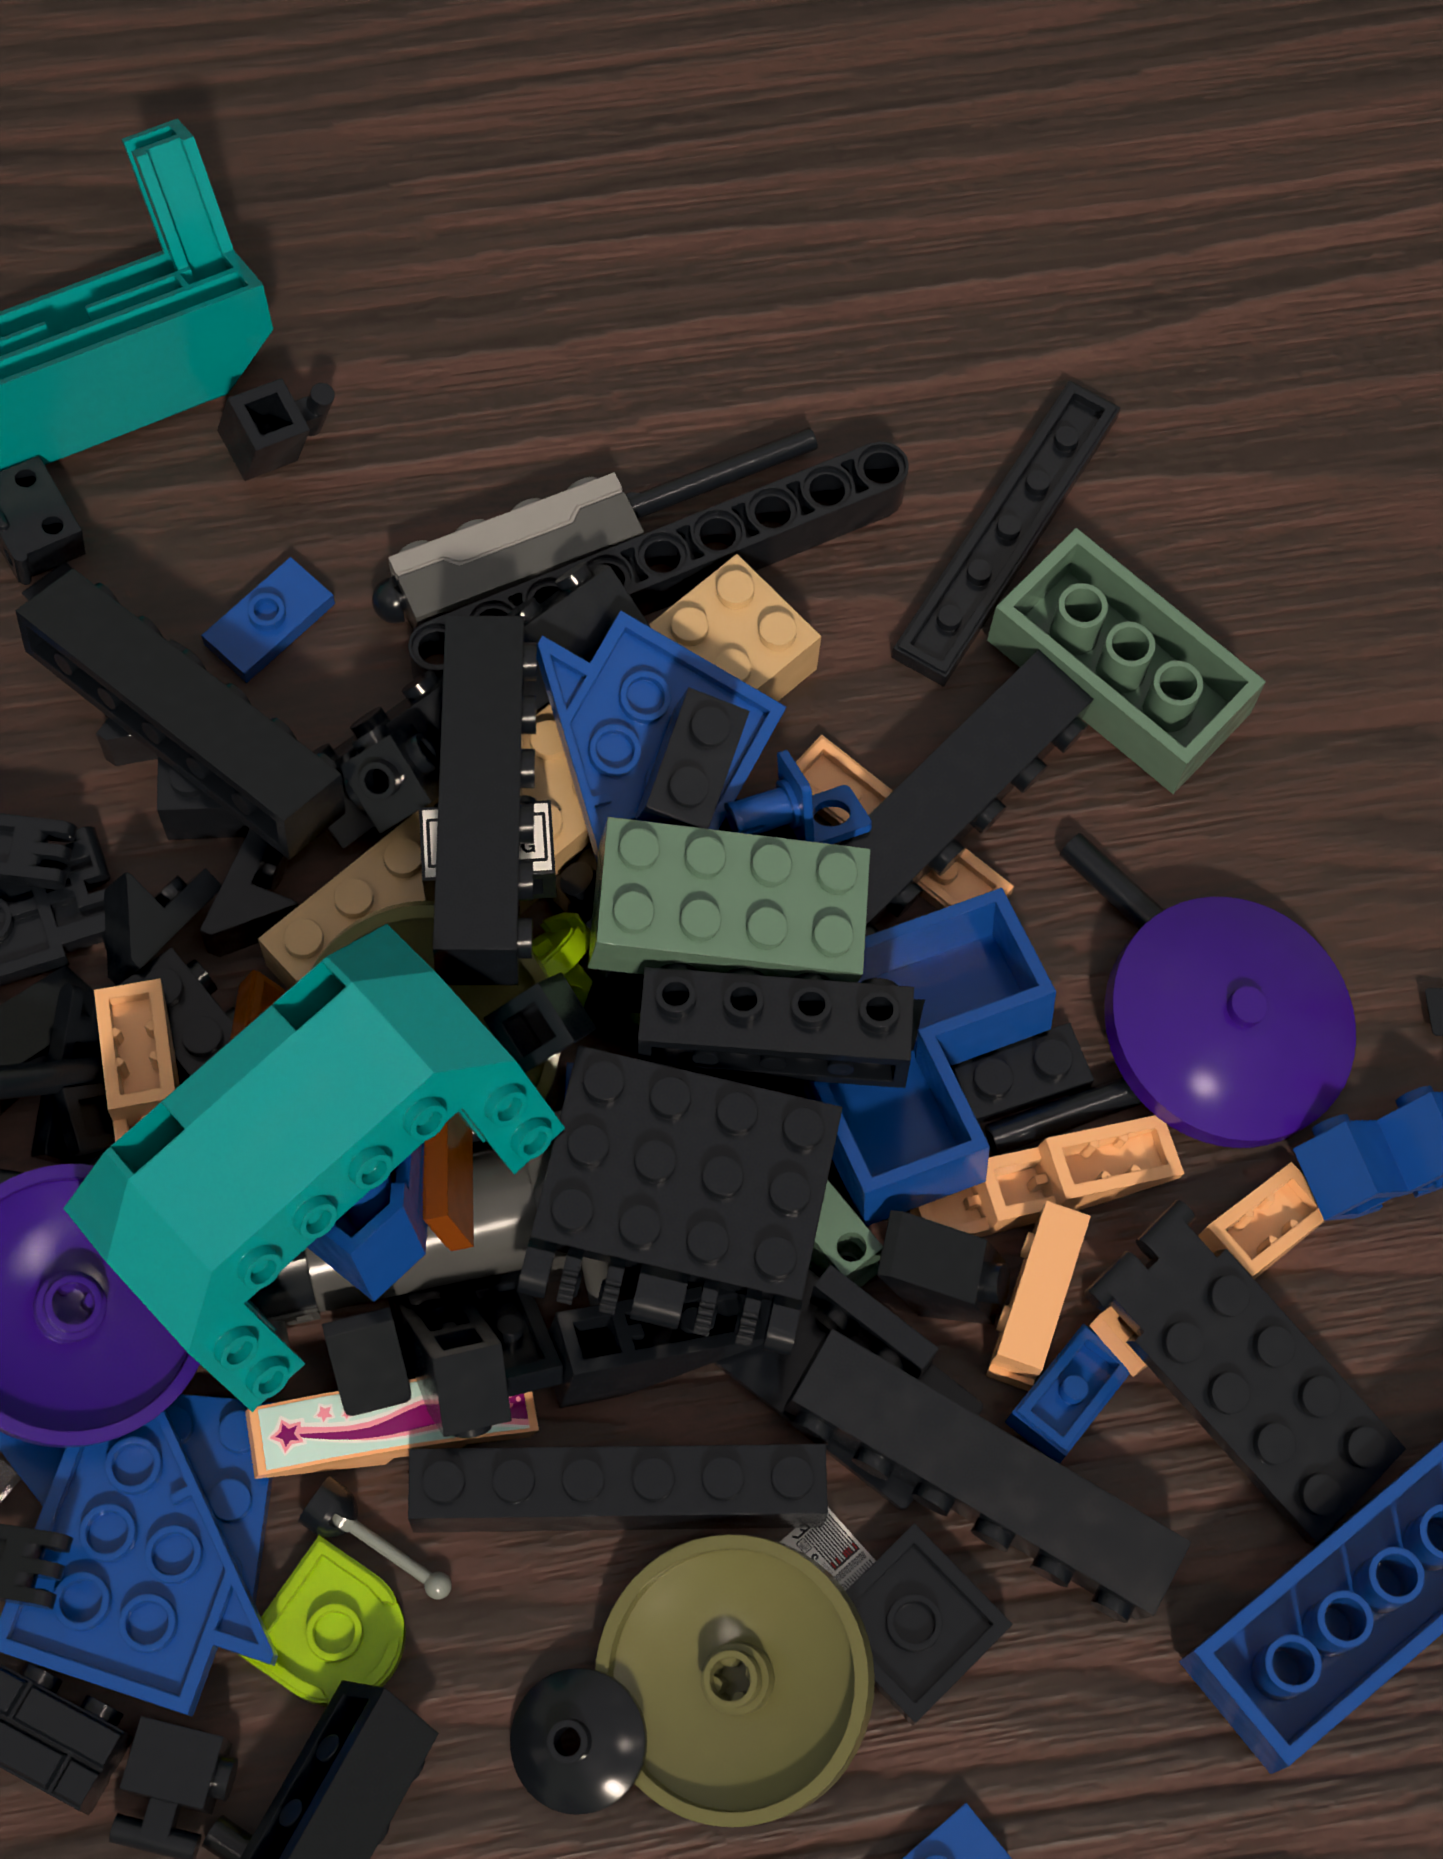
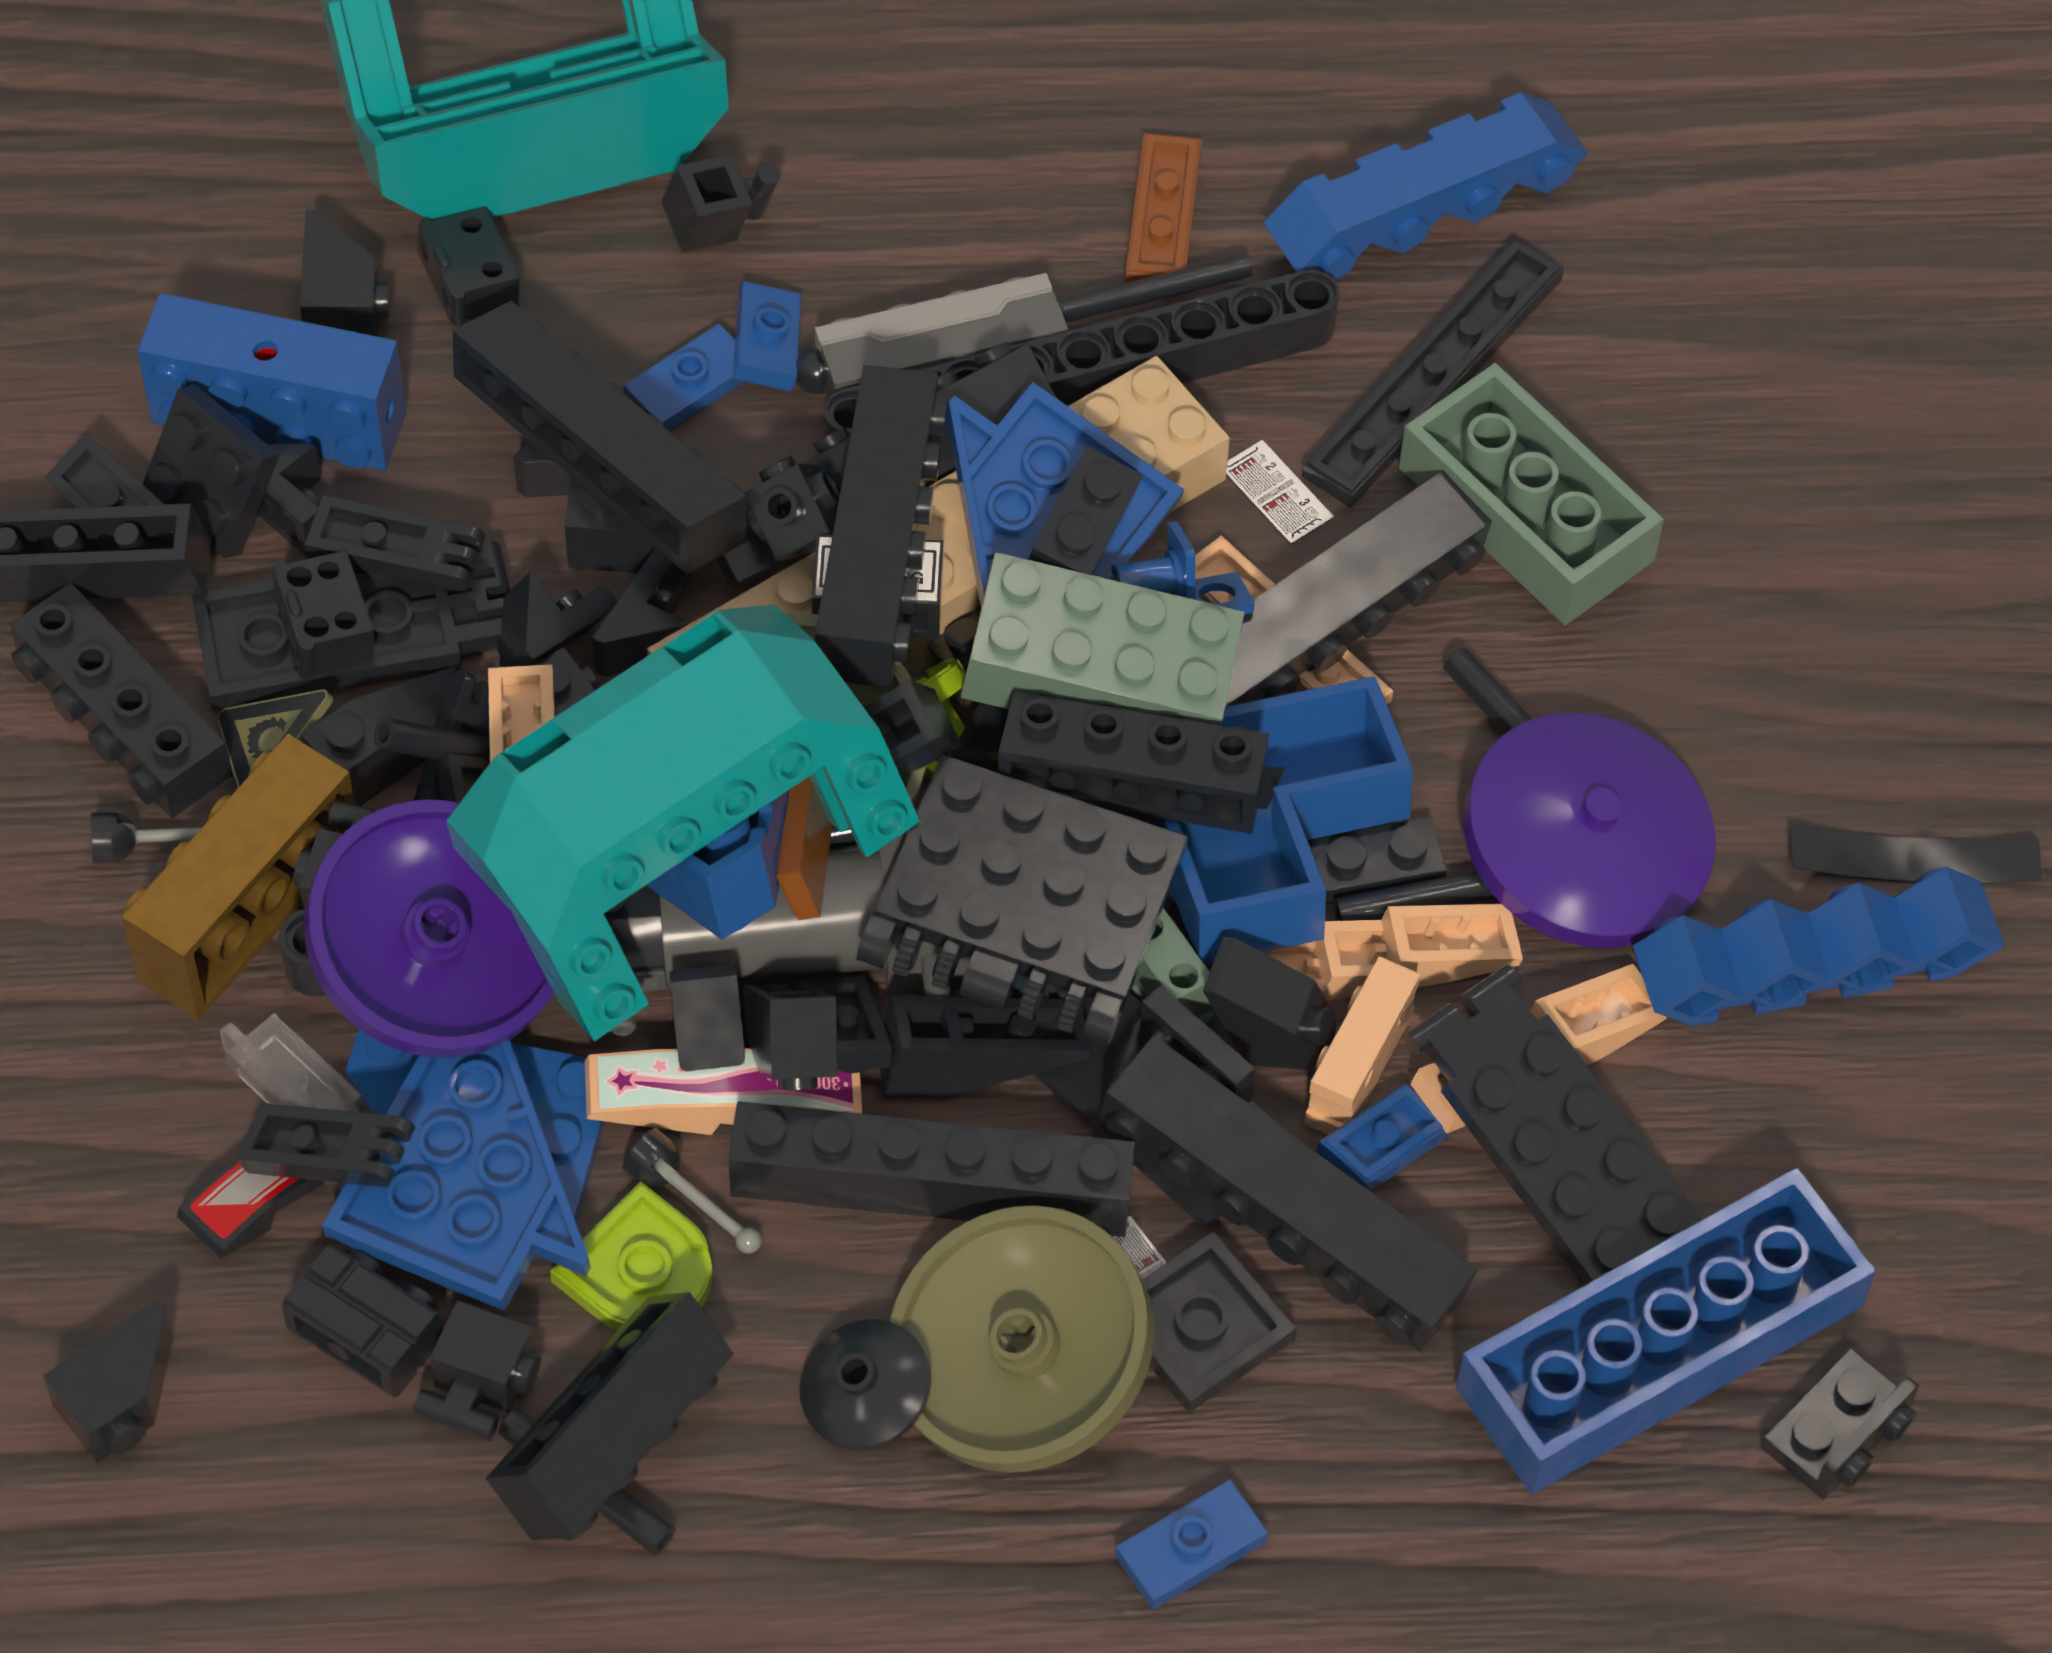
camera: 10 degrees right, 10 degrees down
none -> blue plate [733,281,801,391]
none -> dark orange tile [1125,133,1202,283]
none -> white sticker [1226,440,1334,543]
none -> blue brick [1263,92,1589,281]

